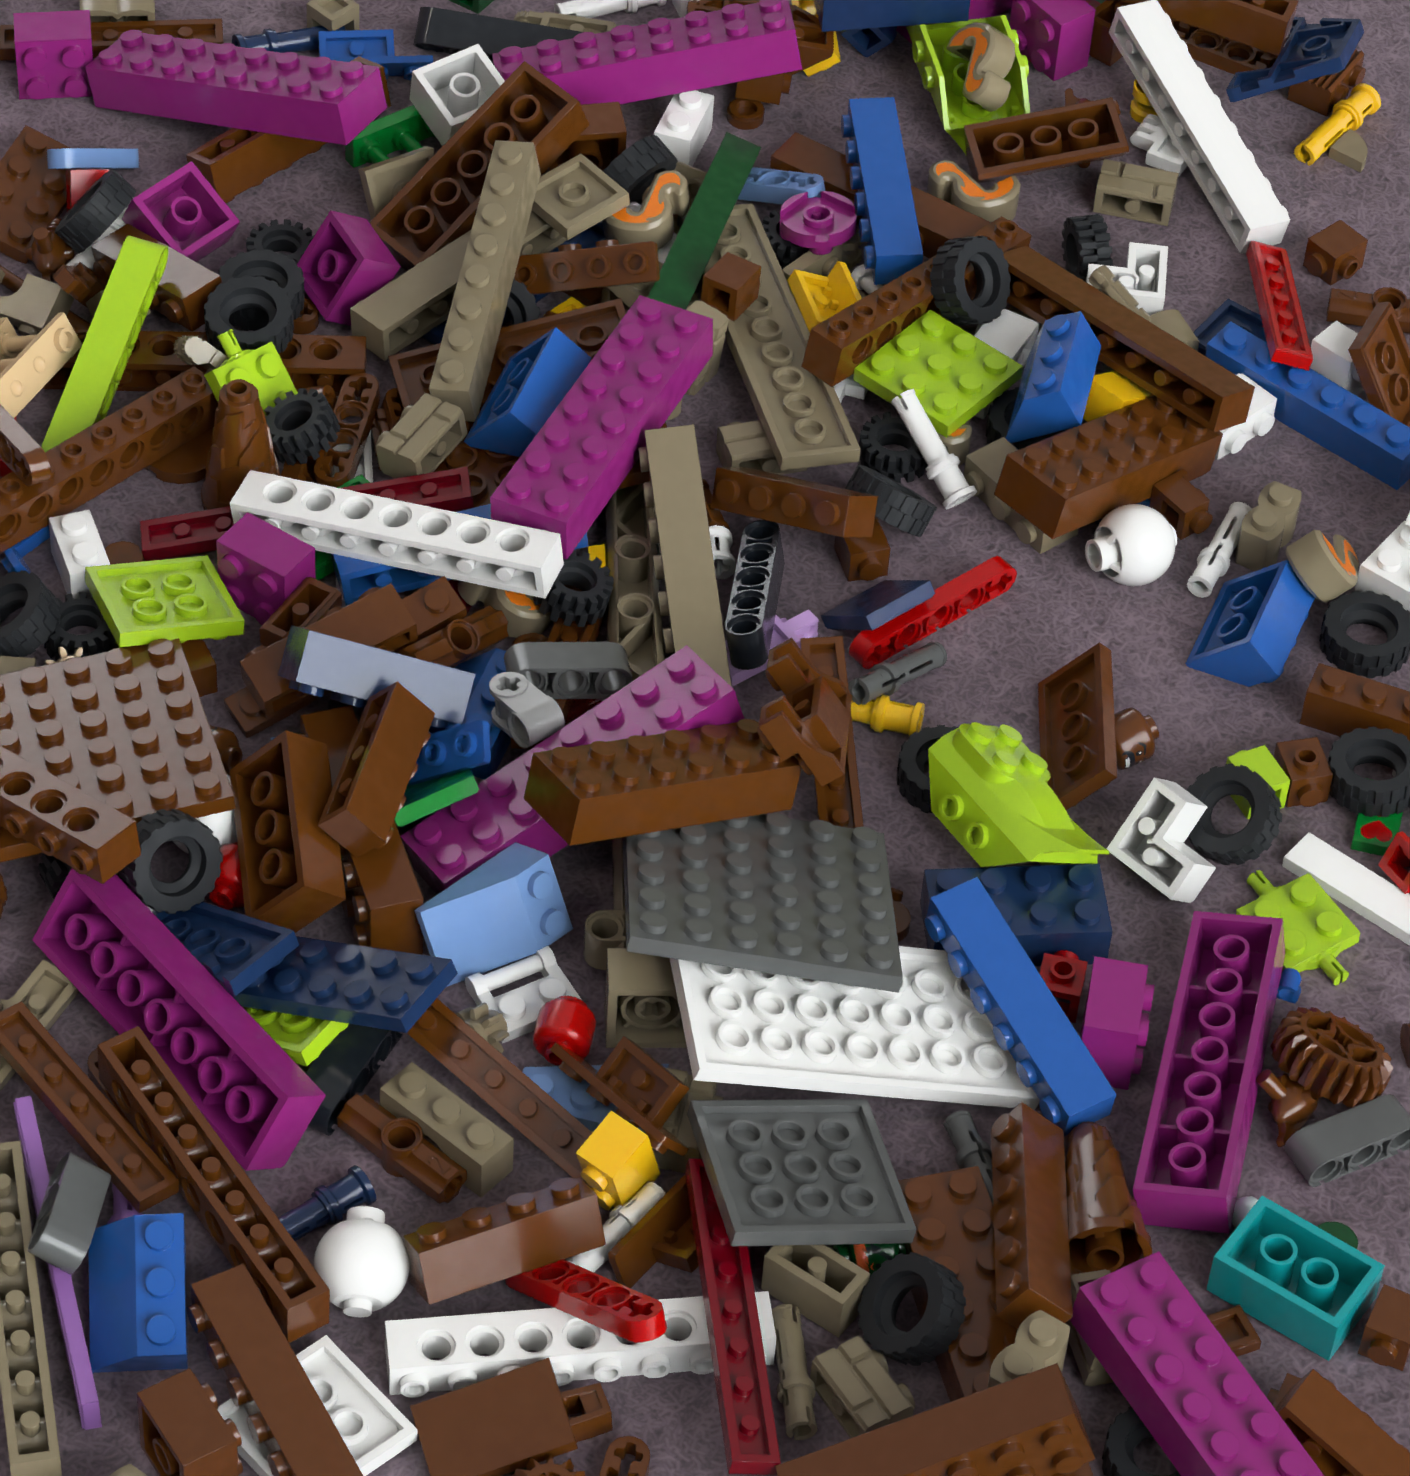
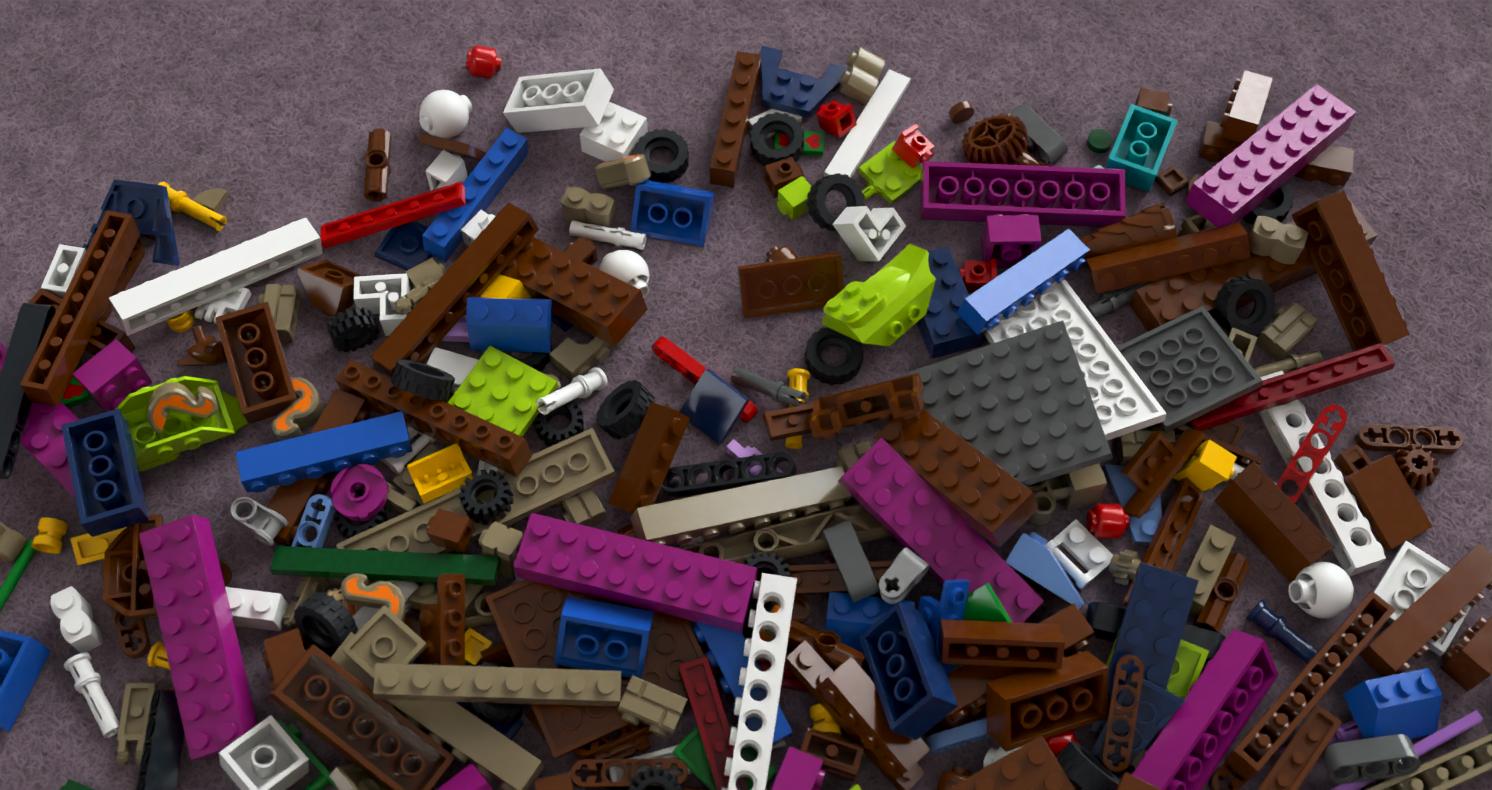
camera: 100 degrees left, 15 degrees up
reddish brown brick [1303,220,1368,286] -> none
none -> light grey piece [230,497,289,547]
none -> reddish brown slope [297,259,363,317]
none -> black tyre [459,469,514,524]
none -> red brick [892,124,935,169]
none -> reddish brown beam [1102,654,1144,772]

